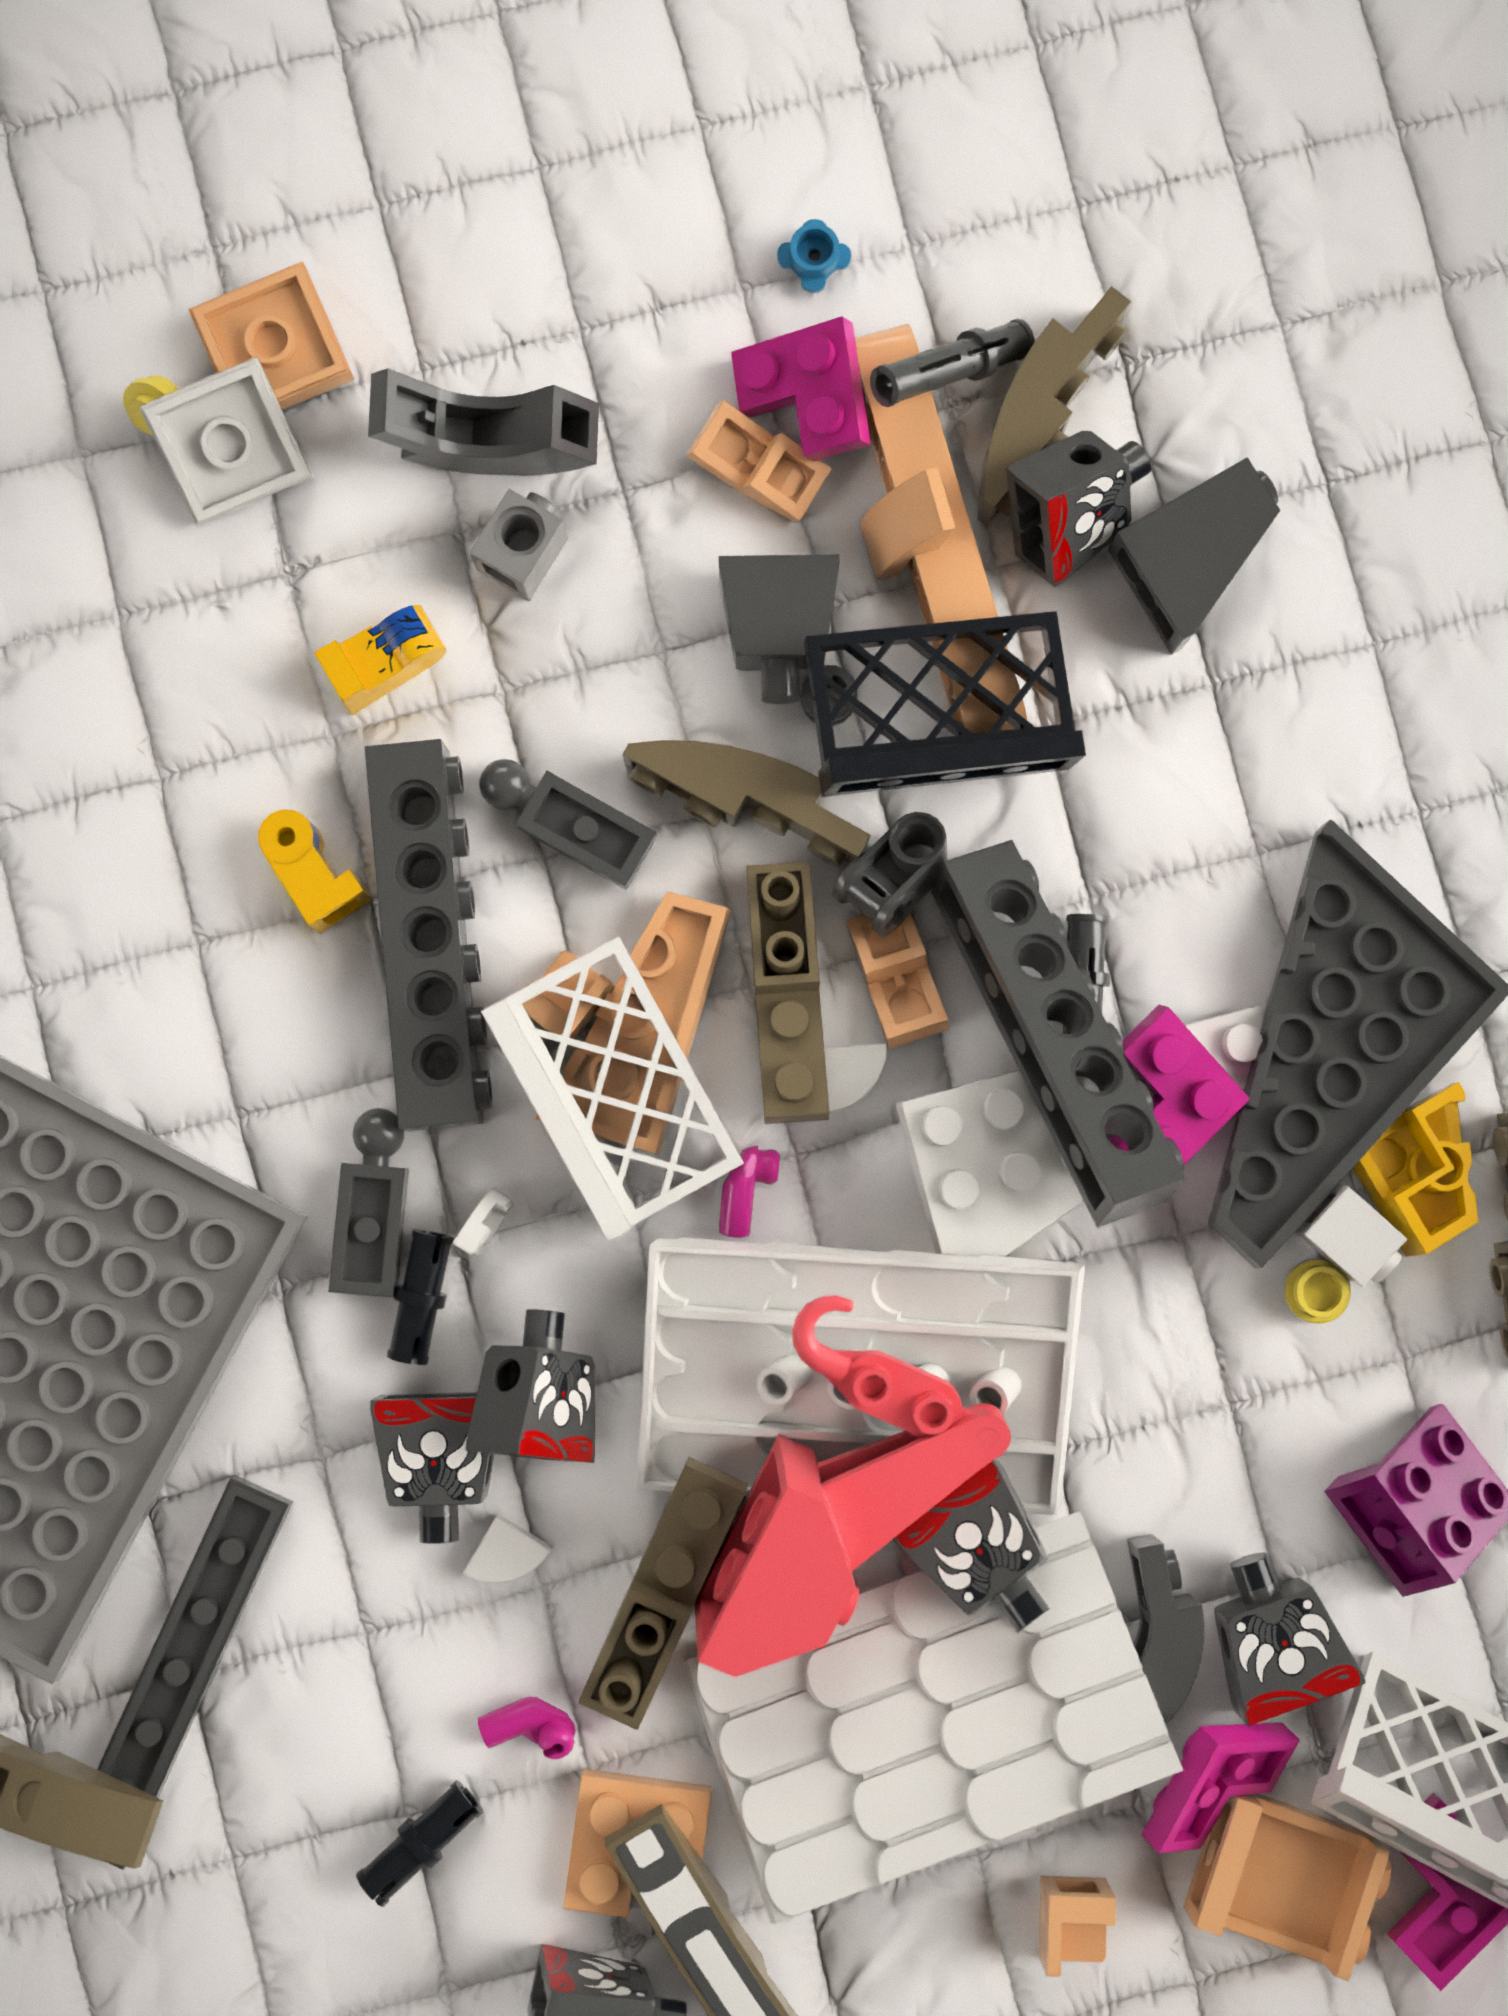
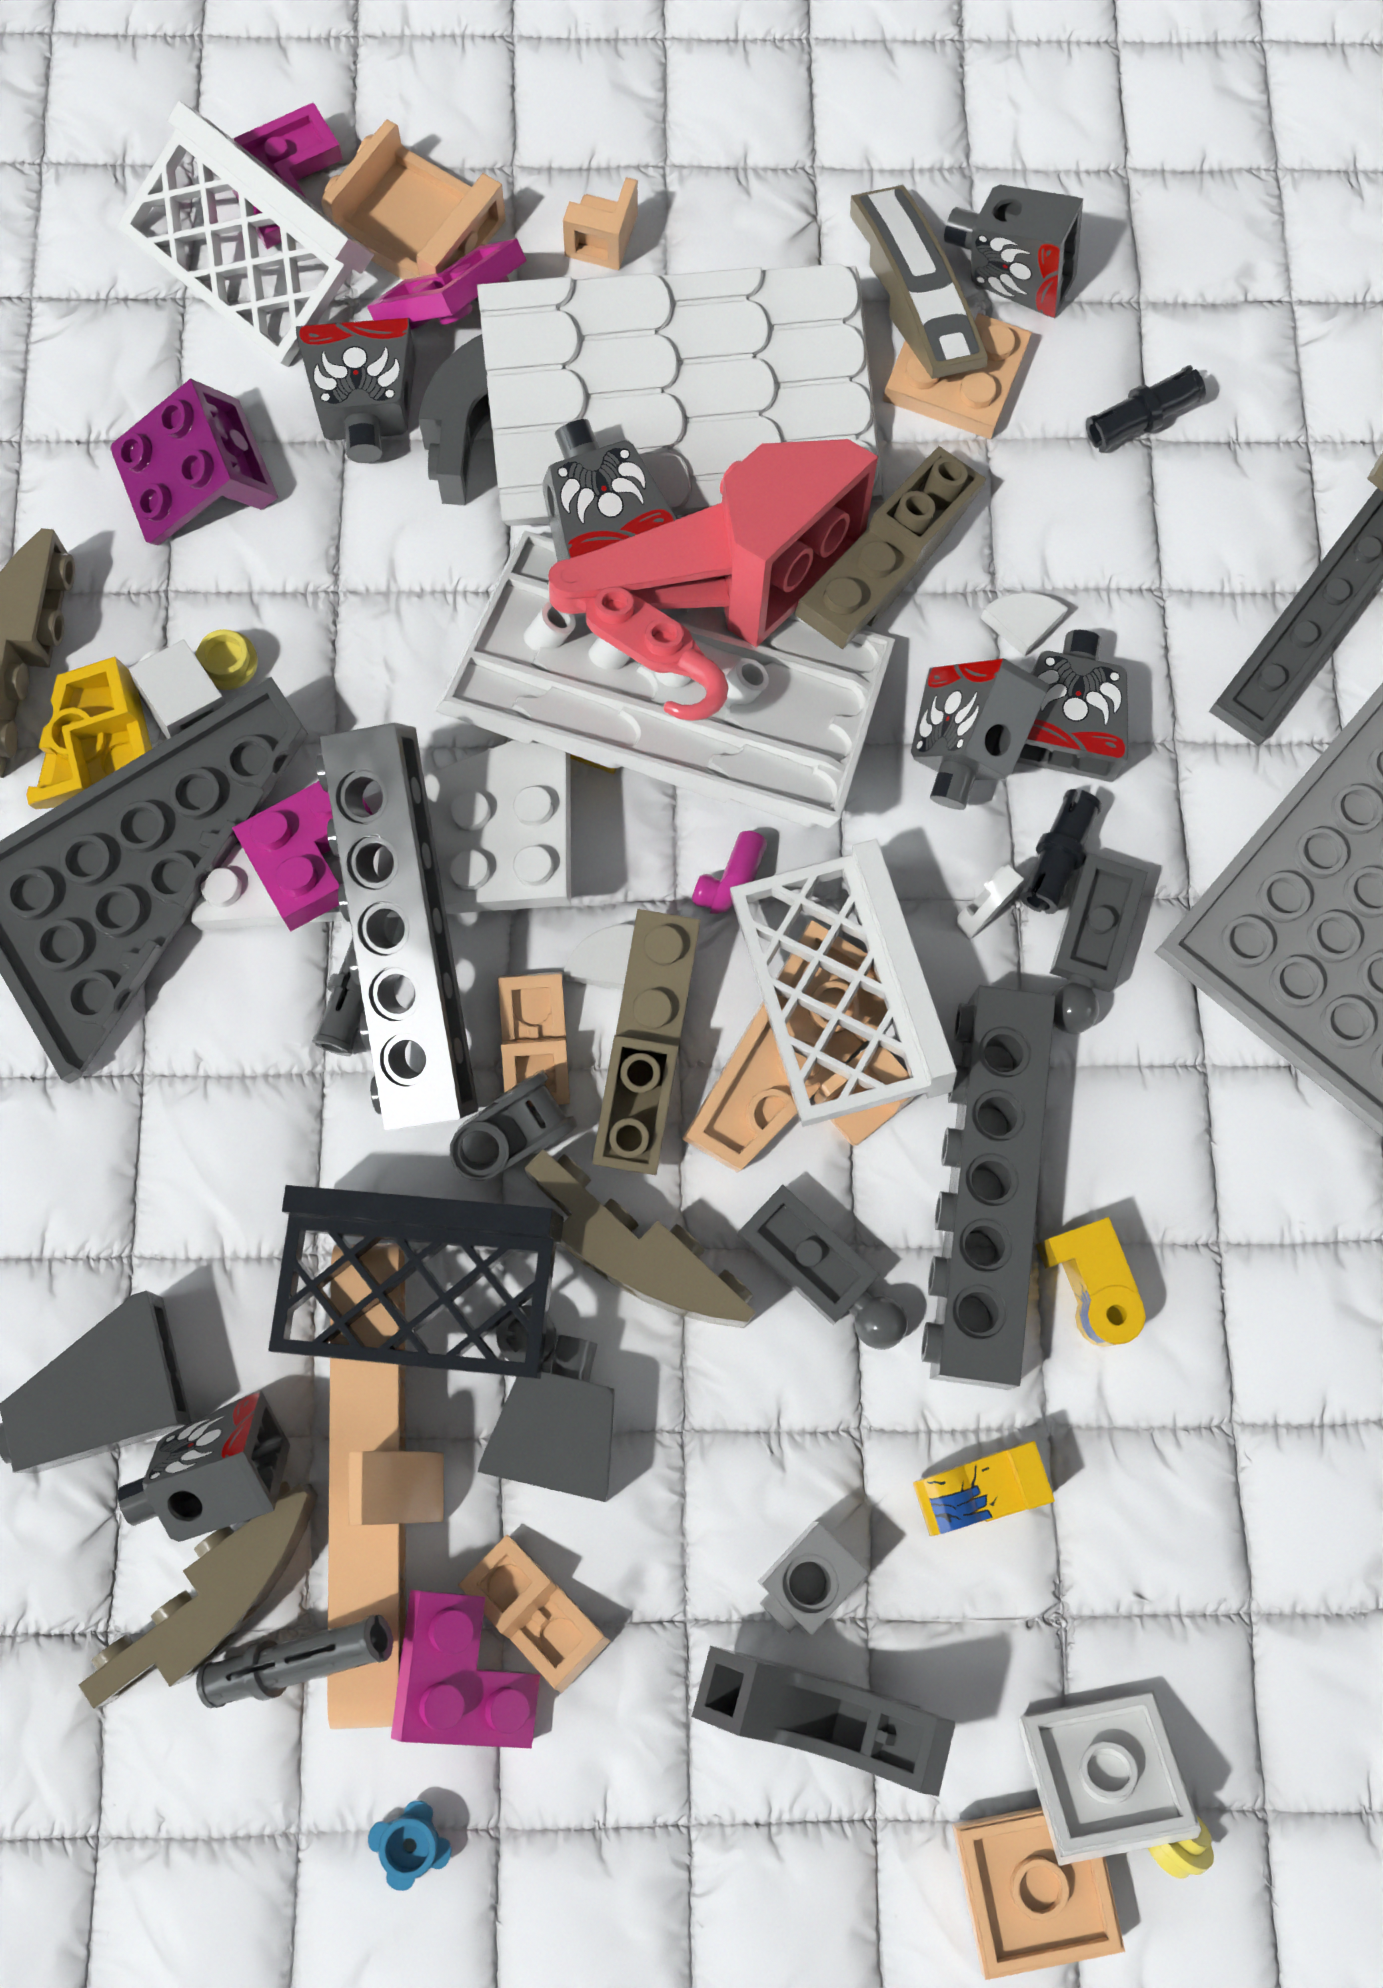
camera: 170 degrees left, 10 degrees down
dark pink arm [478,1696,576,1759] -> none

